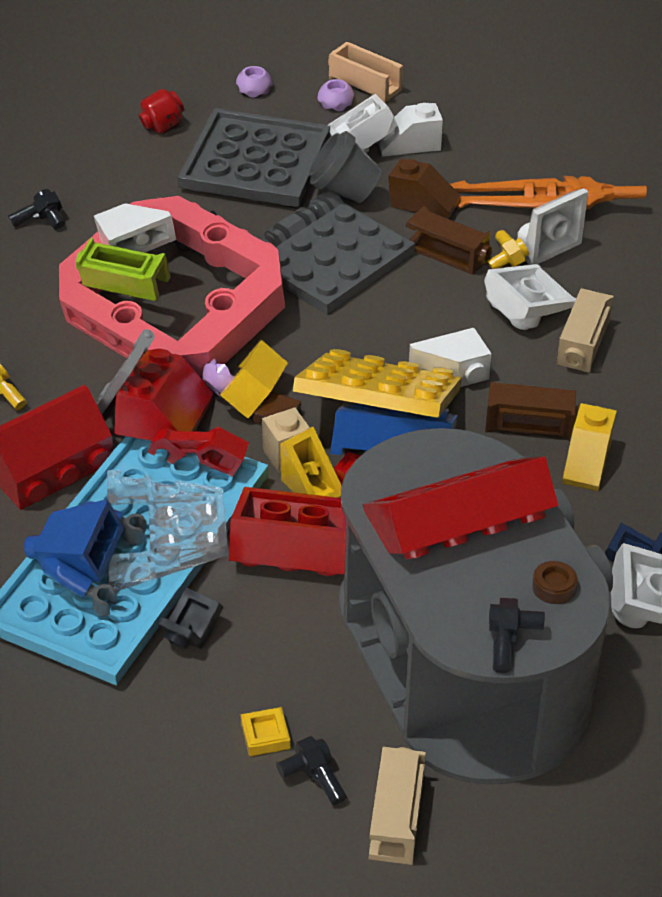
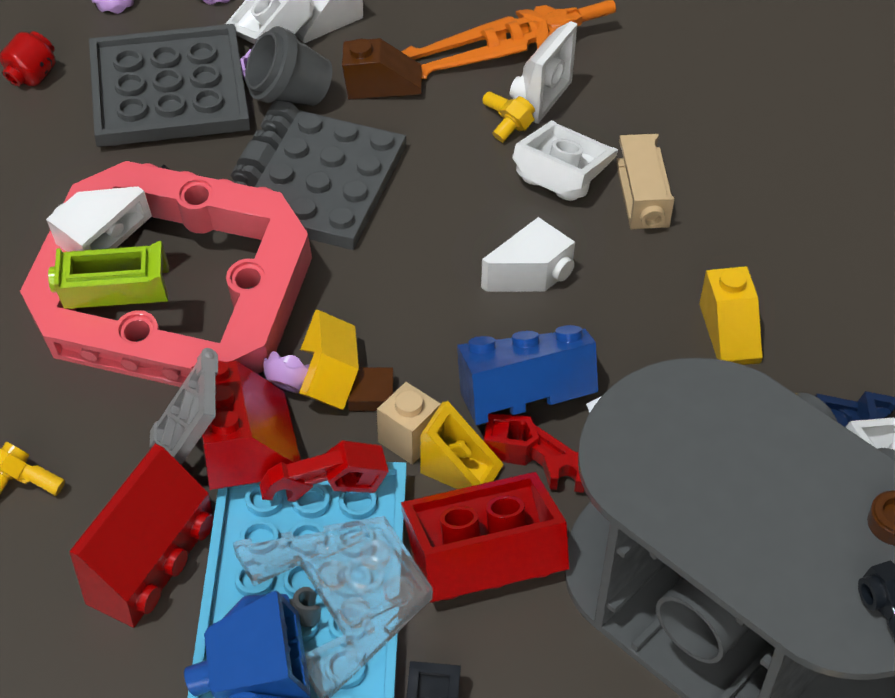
camera: 25 degrees left, 5 degrees up
yellow plate [293,349,462,418] -> none
red slope [362,456,559,560] -> none
reddish brown window [406,206,492,275] -> none
reddish brown window [485,382,580,441] -> none

